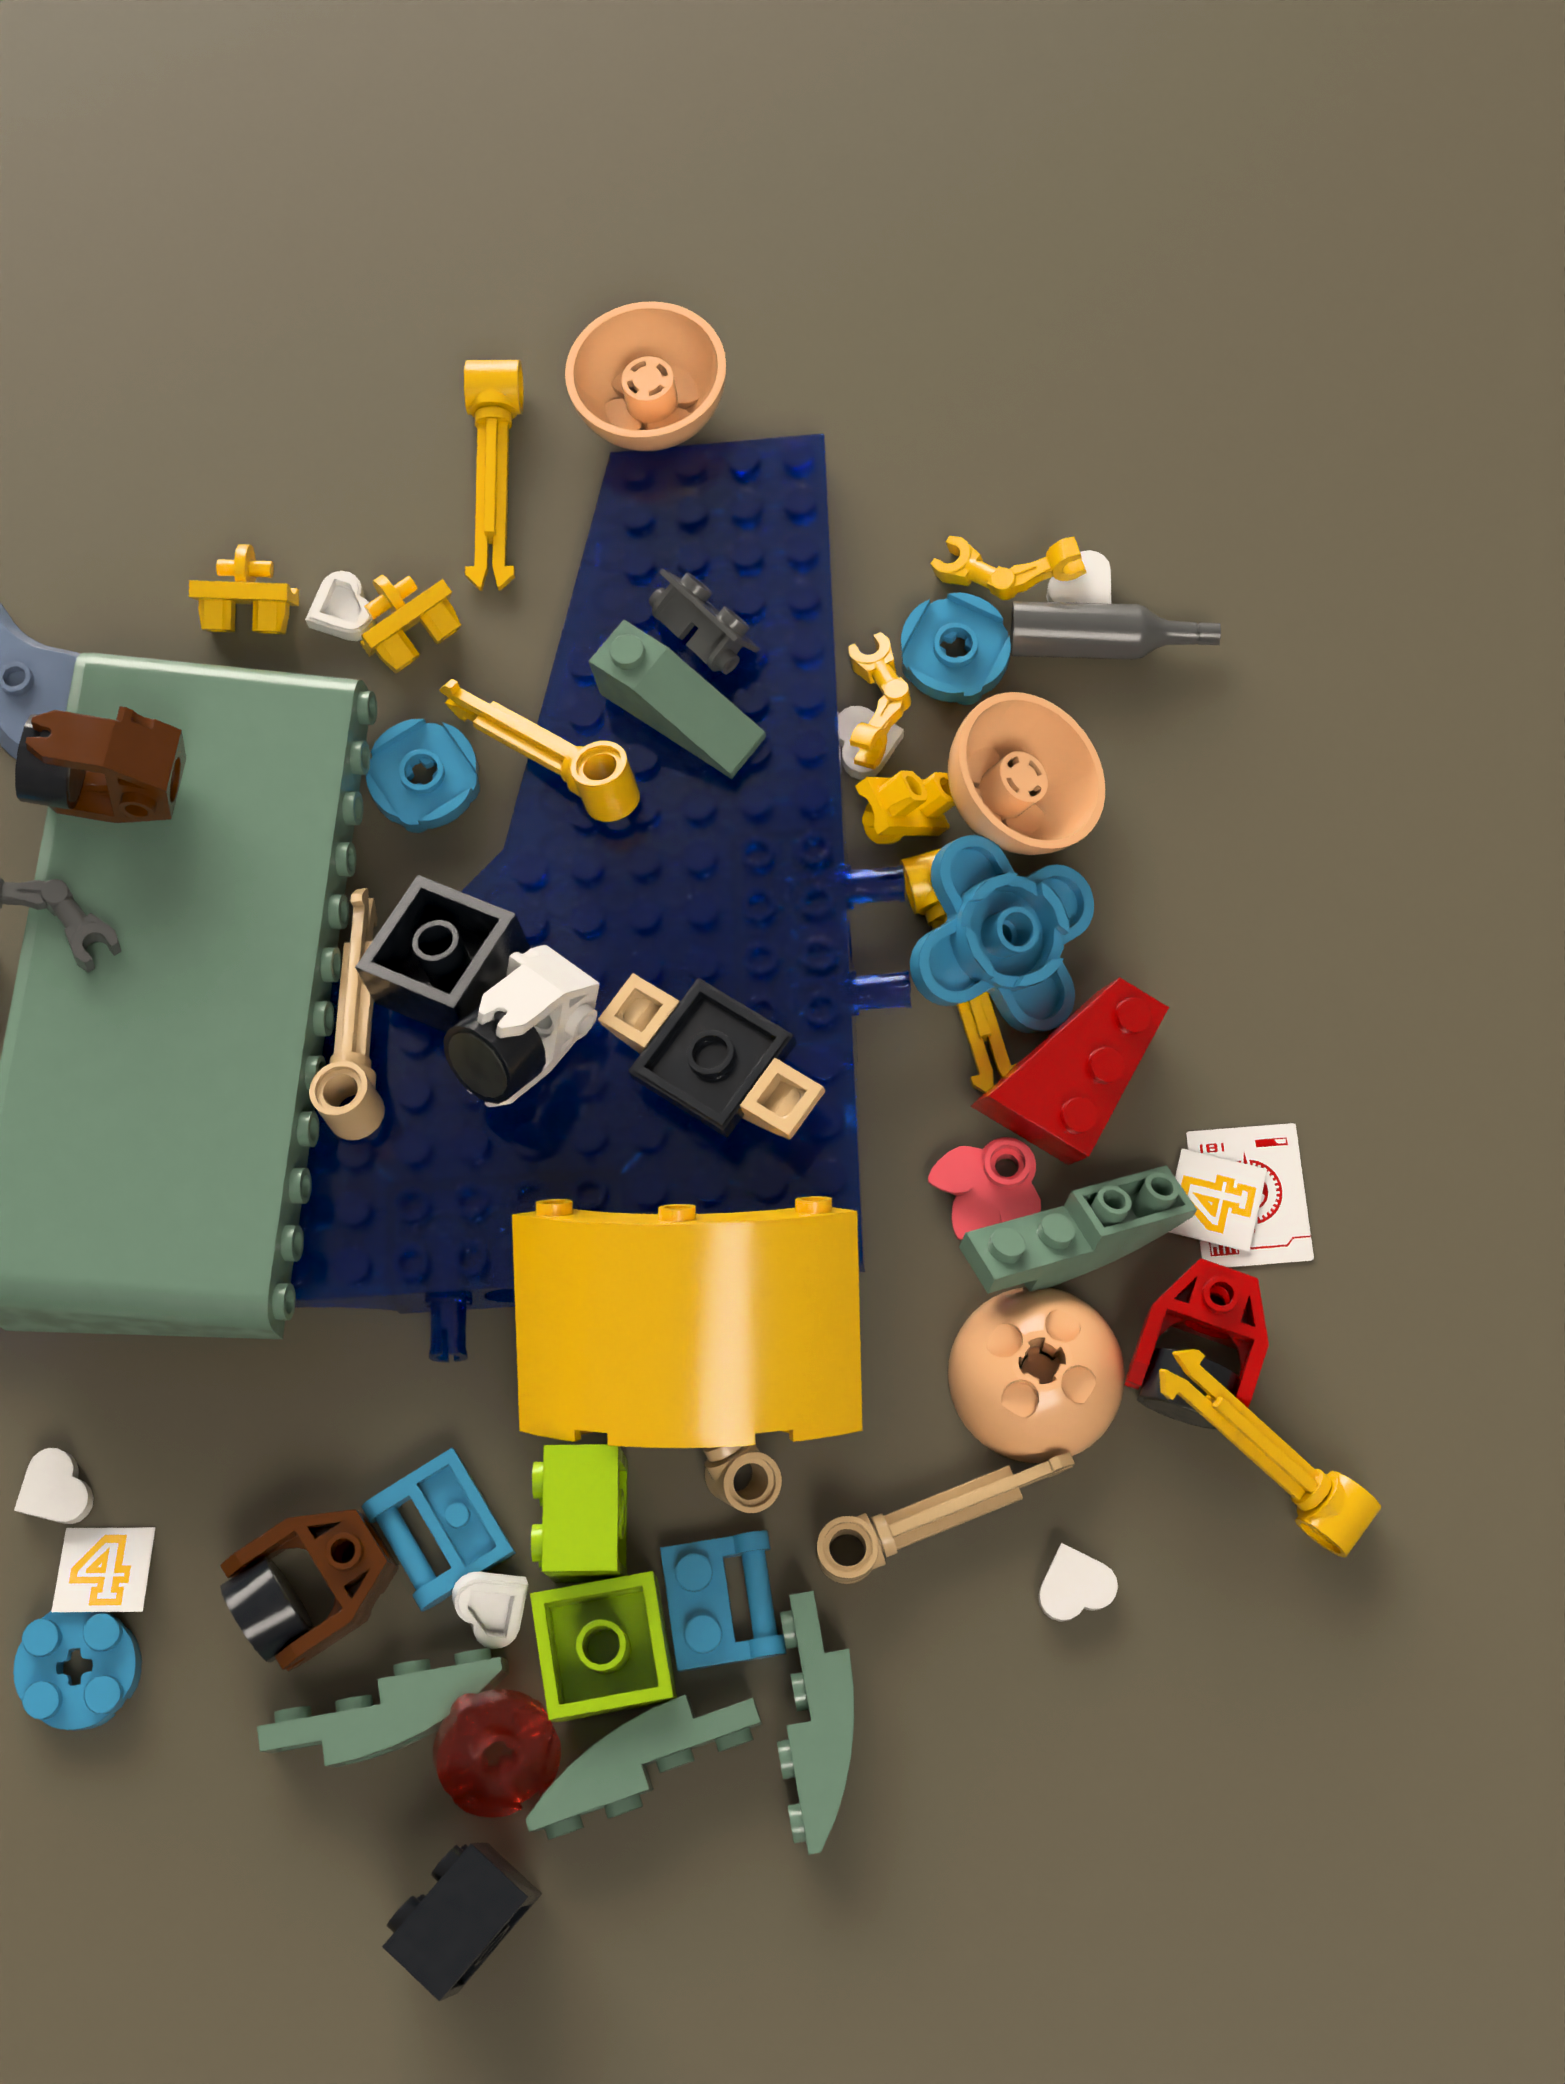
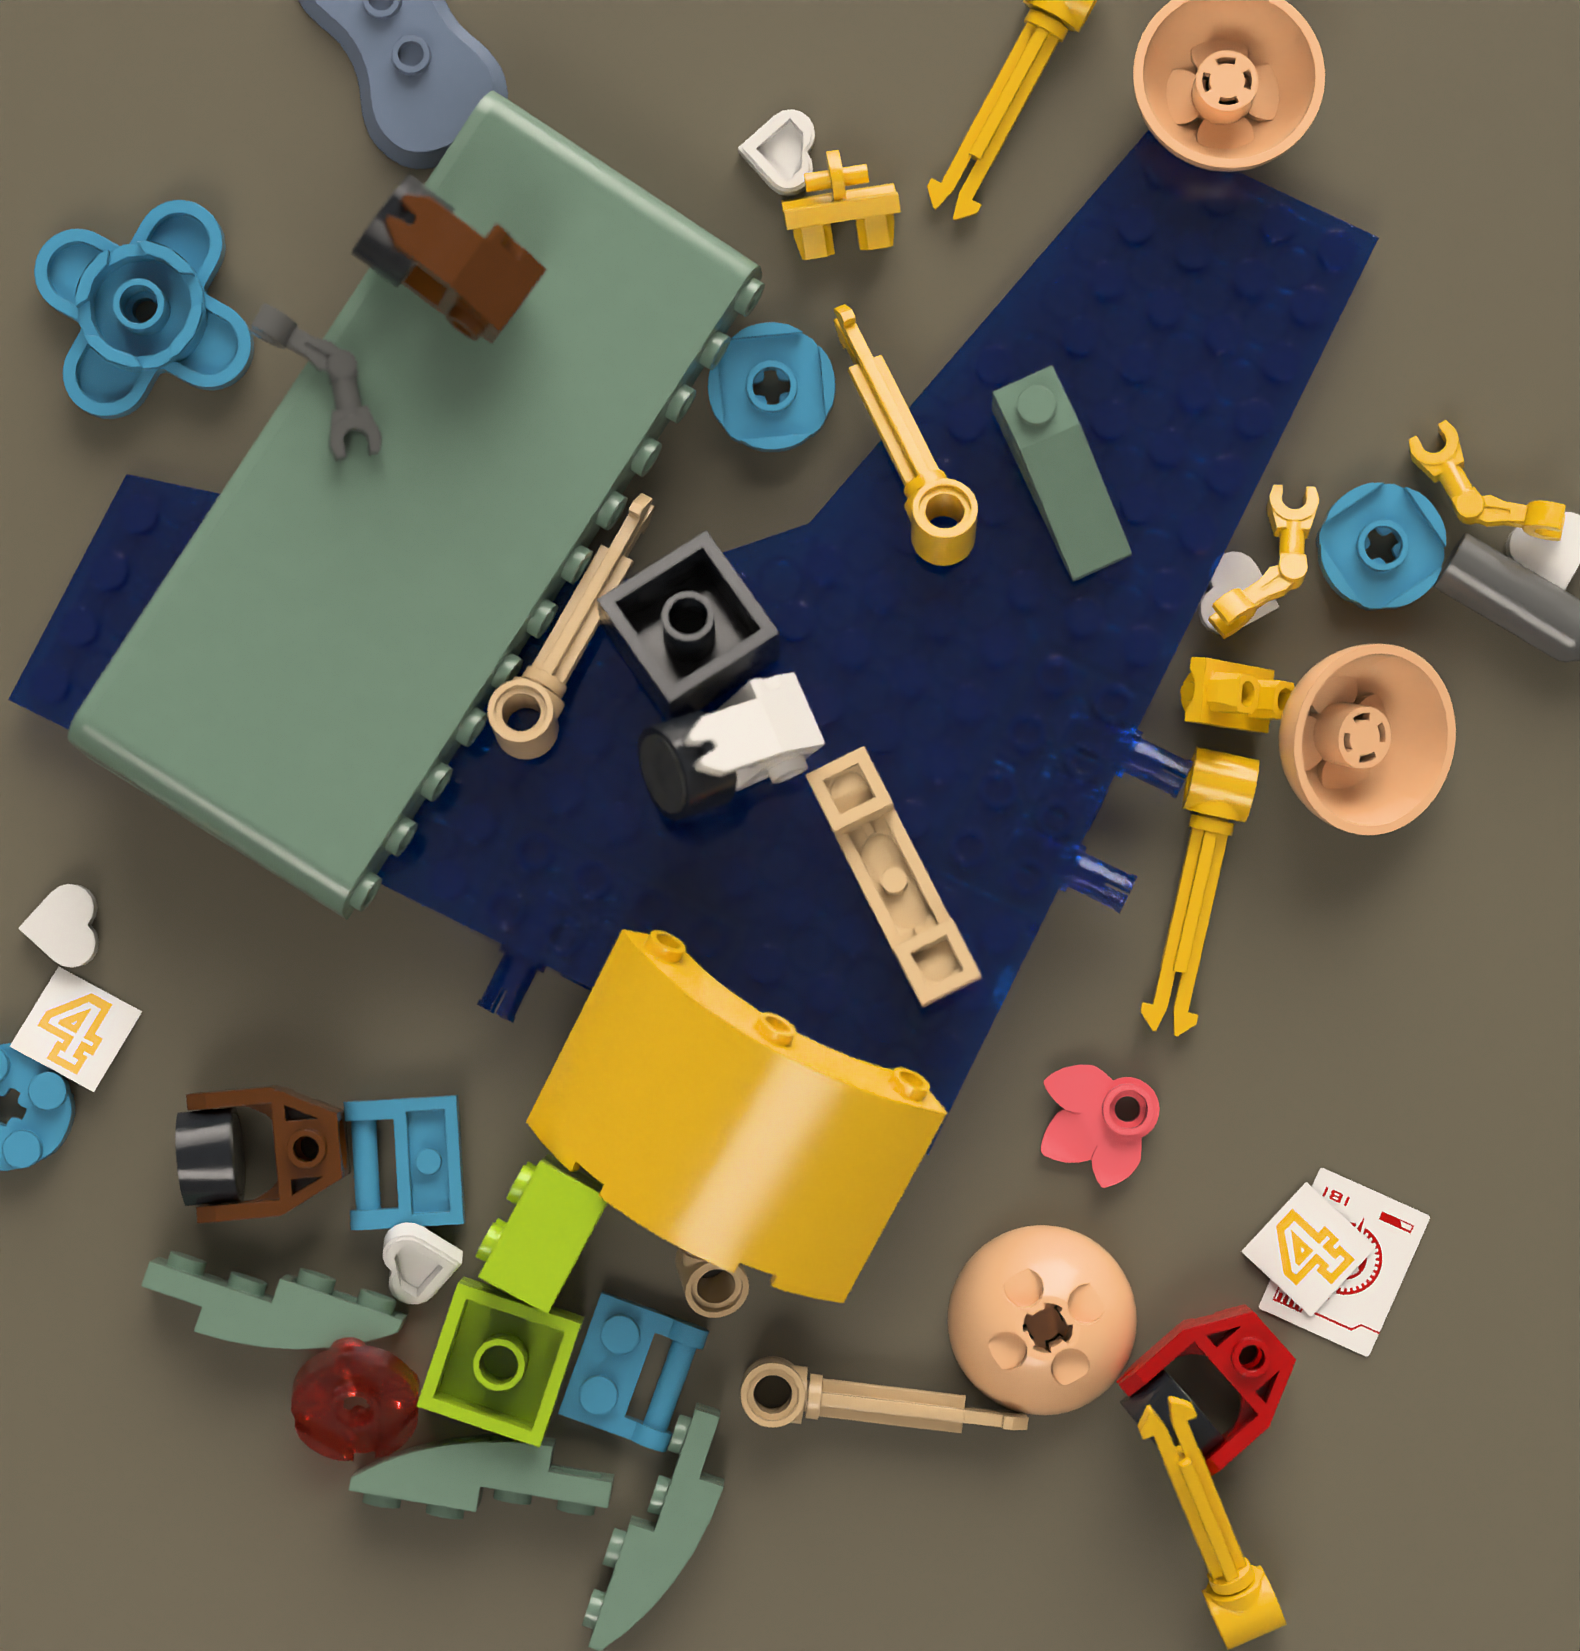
camera: 25 degrees right, 15 degrees up
yellow hips [189,544,299,634] -> none
black brick [382,1843,542,2001] -> none
black tile [628,978,797,1138] -> none
dark grey hinge [649,568,760,674] -> none
dark azure plant [910,835,1094,1034] -> none
sand green slope [959,1165,1197,1294] -> none
red wedge [971,977,1169,1165] -> none
white tile [1038,1543,1118,1622] -> none

